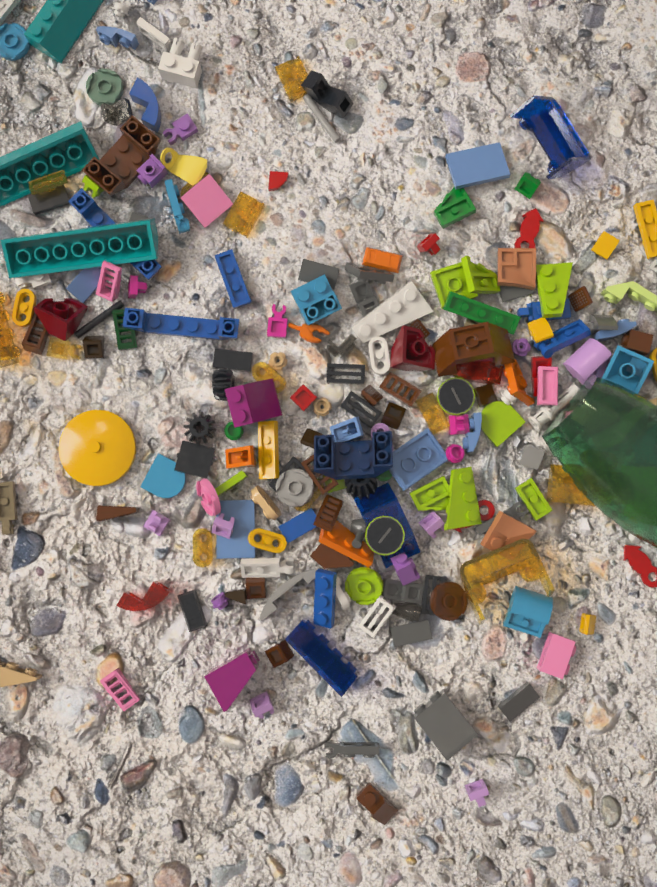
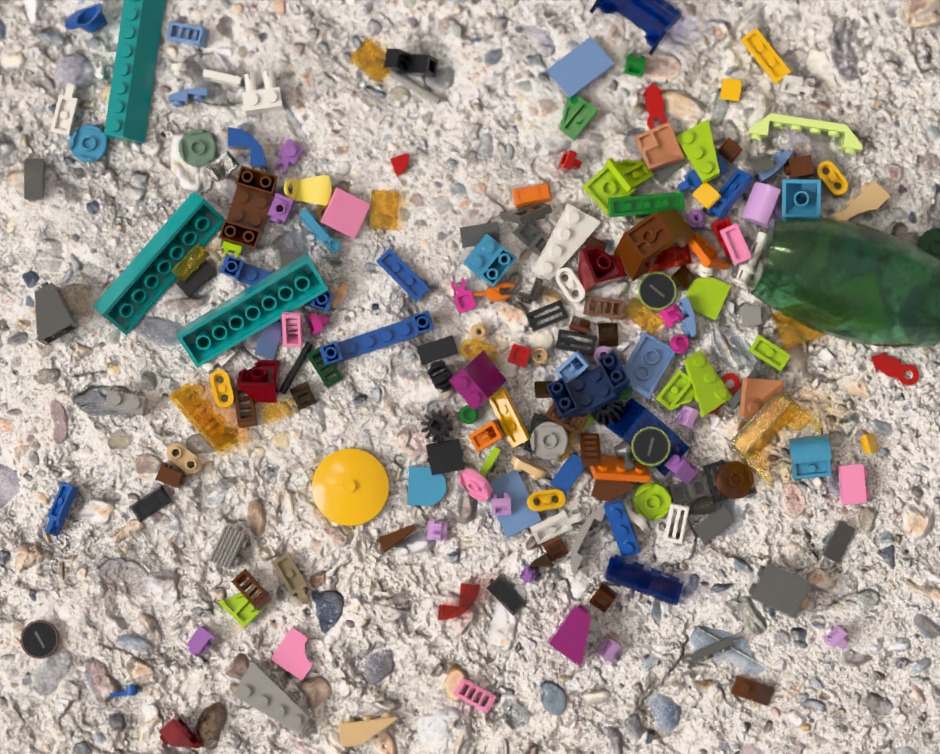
camera: 25 degrees left, 0 degrees up
clear yellow plate [193,528,213,567] -> none

